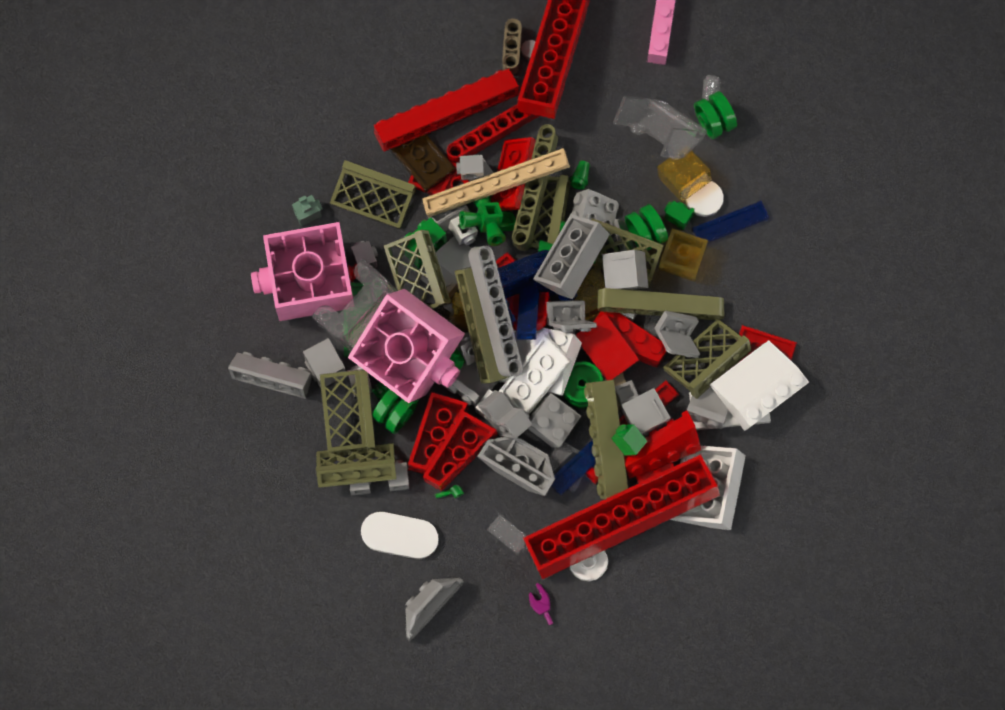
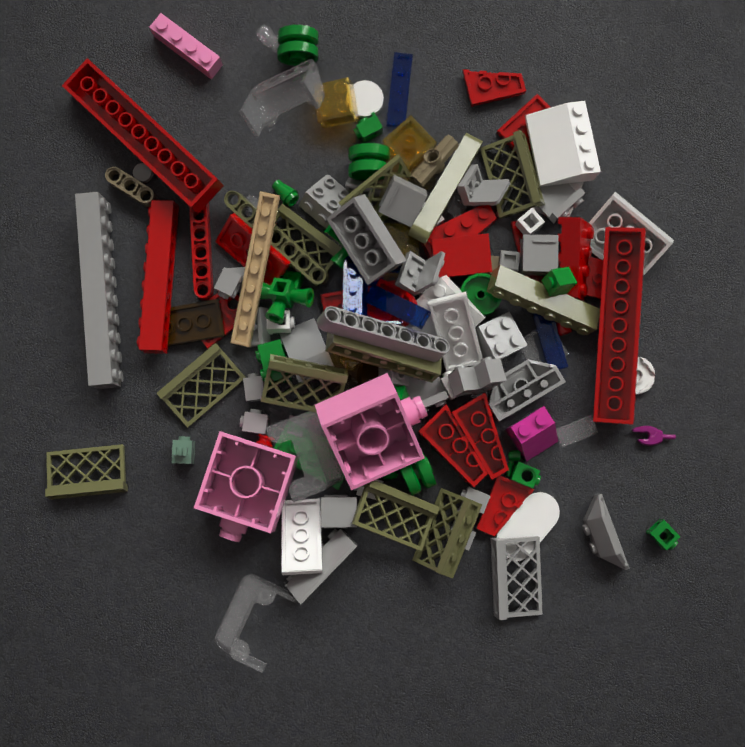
camera: 60 degrees left, 10 degrees up
none -> olive fence [45,444,128,500]
none -> light grey brick [75,192,123,389]
none -> clear windscreen [215,574,296,673]
none -> light grey brick [243,373,264,402]
none -> white tile [282,498,322,575]
none -> dark tan piece [410,135,459,187]
none -> red wing [462,69,526,107]
none -> red wing [476,475,534,536]
none -> light grey fence [491,536,543,620]
none -> dark pink slope [505,406,558,462]
none -> green brick [509,462,541,489]
none -> white brick [515,208,545,235]
none -> green brick [646,519,680,550]

